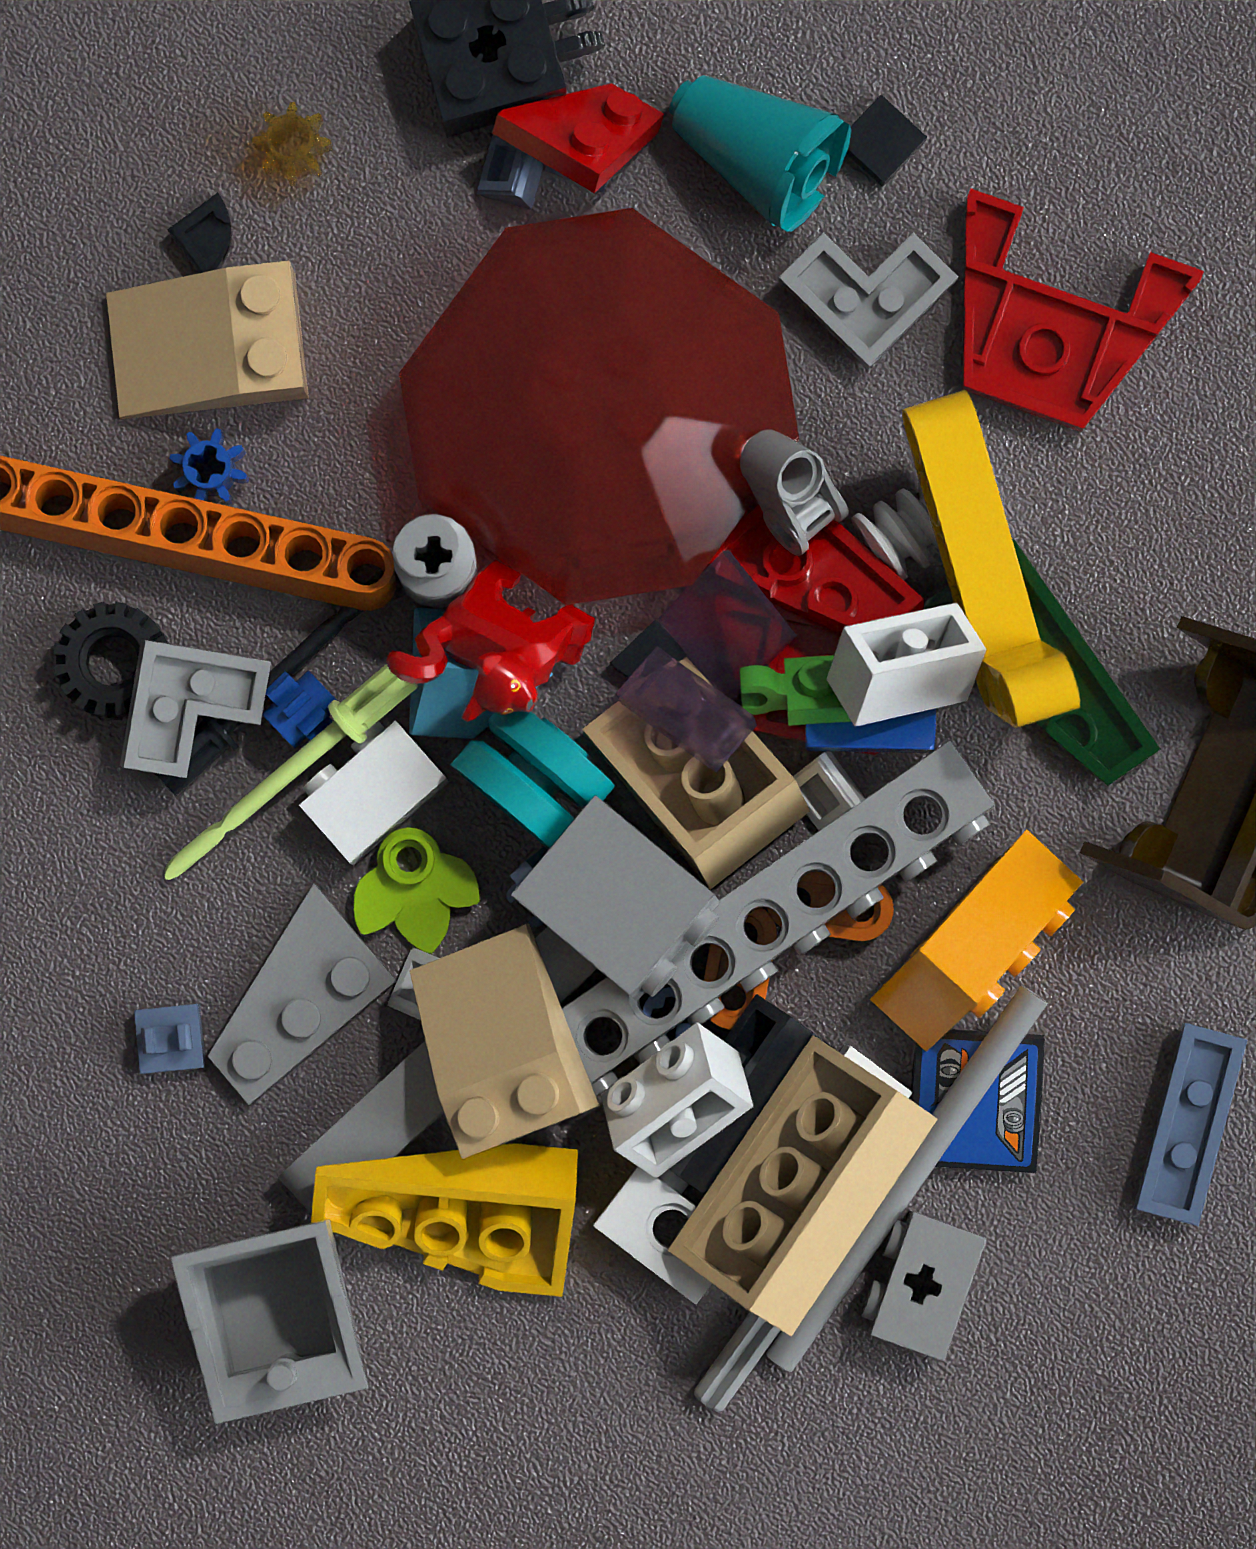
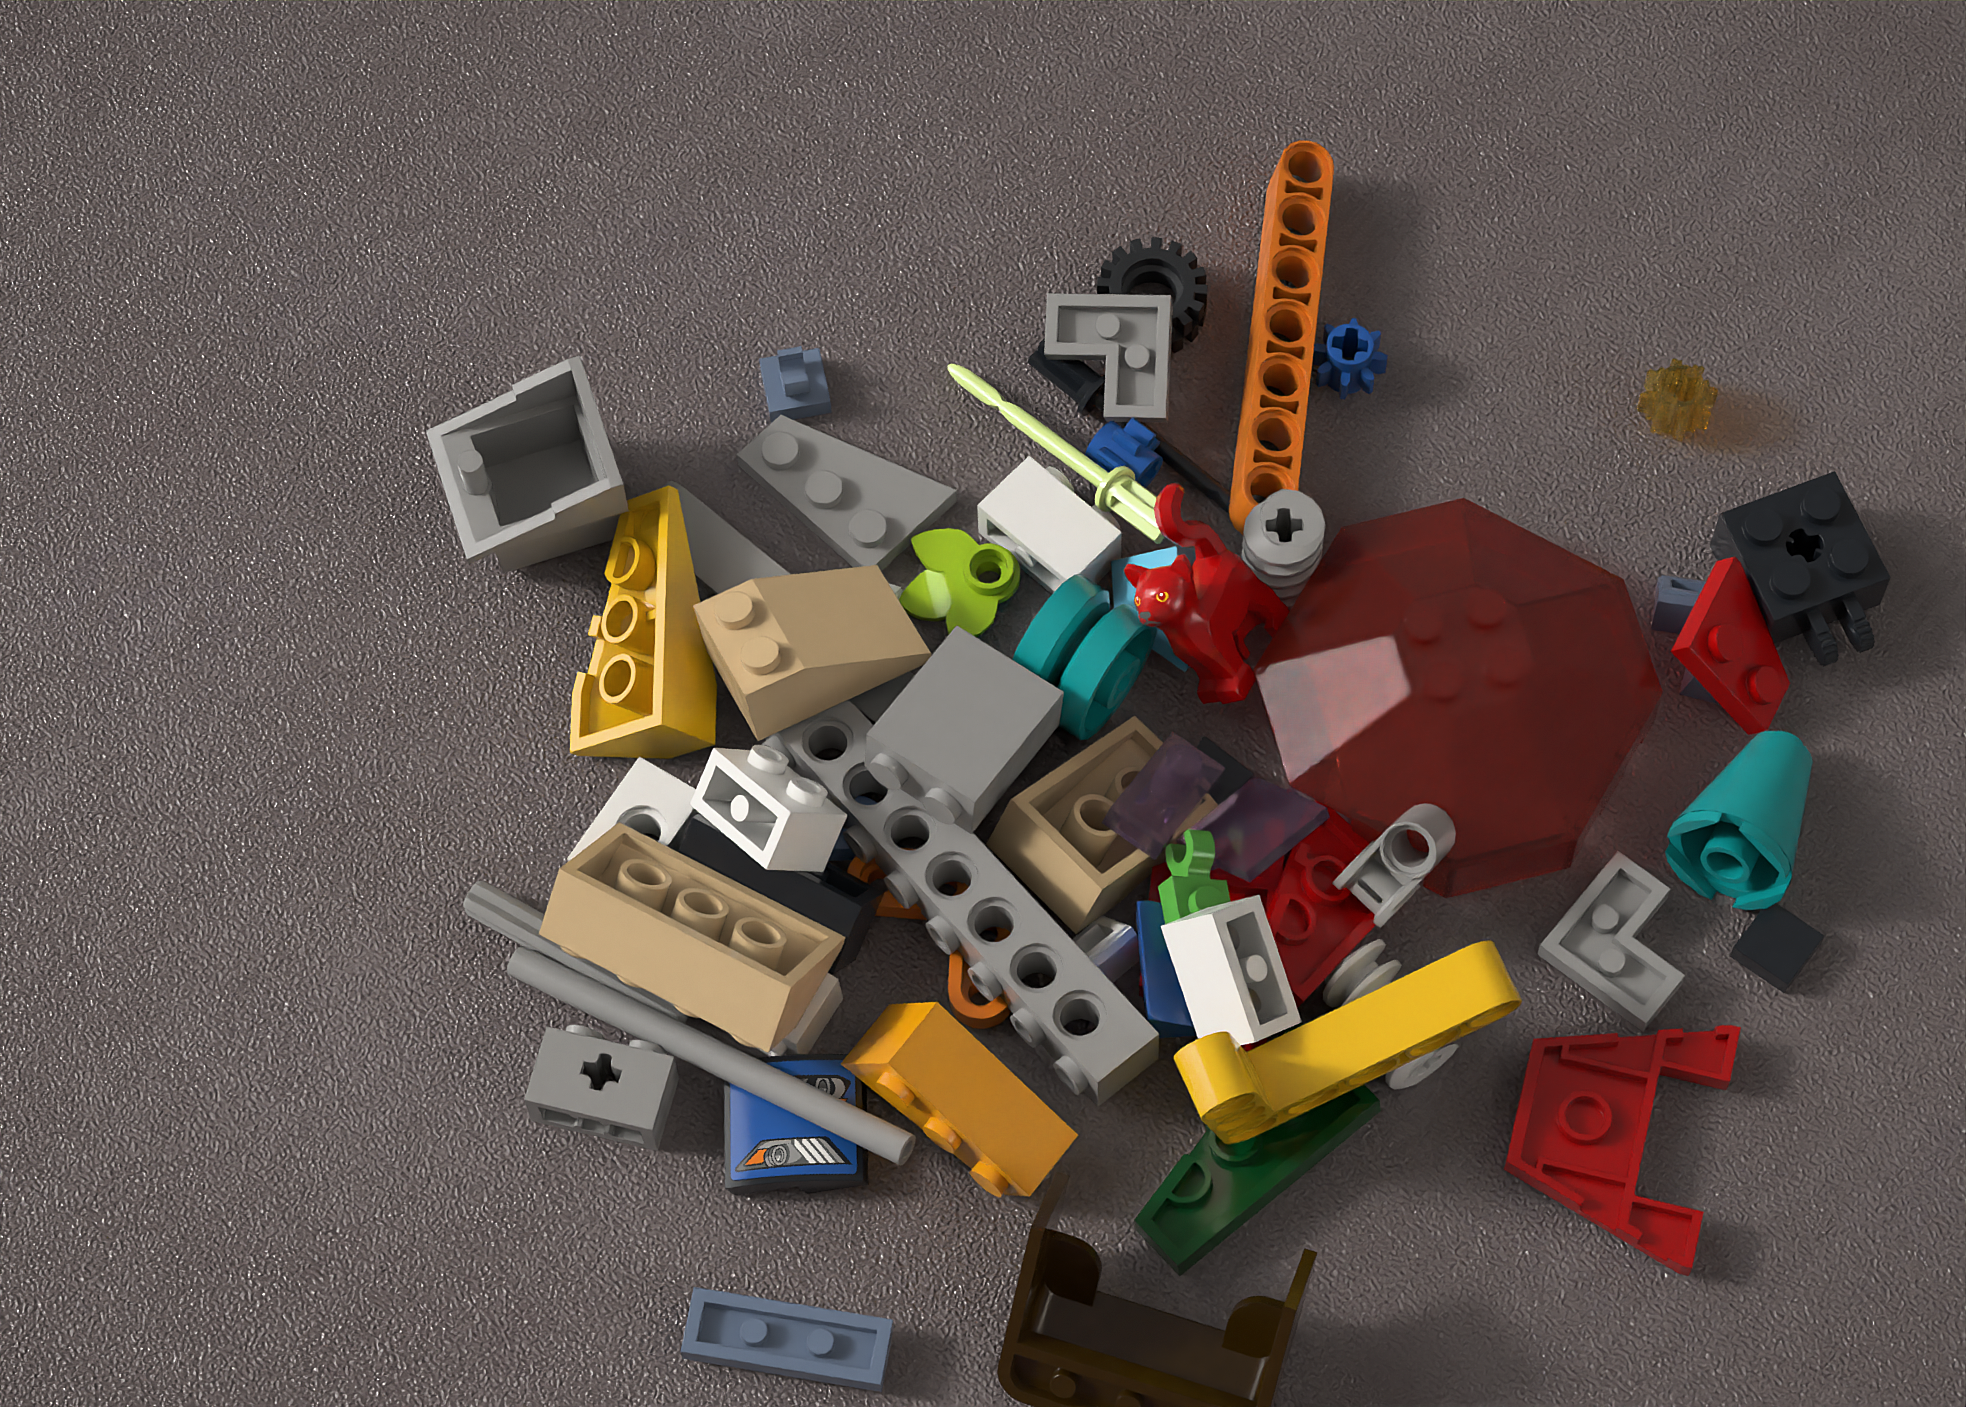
camera: 85 degrees right, 20 degrees down
tan slope [106,261,309,419] -> none
black tile [167,192,232,273] -> none

